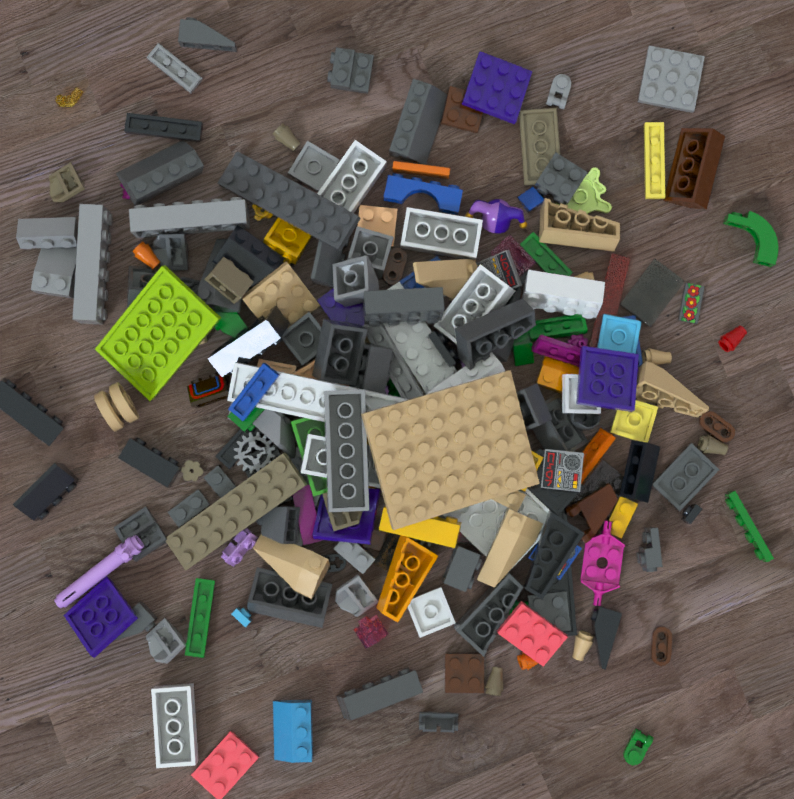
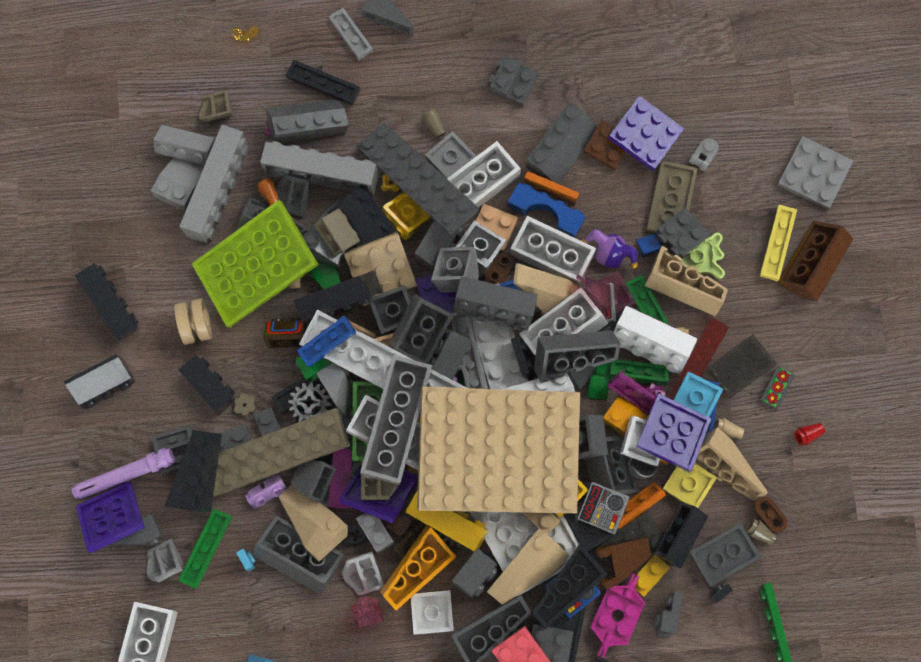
camera: 20 degrees right, 10 degrees down
green arch [723,211,778,267] -> none
none -> black wedge [165,430,222,512]
none -> clear pink slope [576,275,612,309]

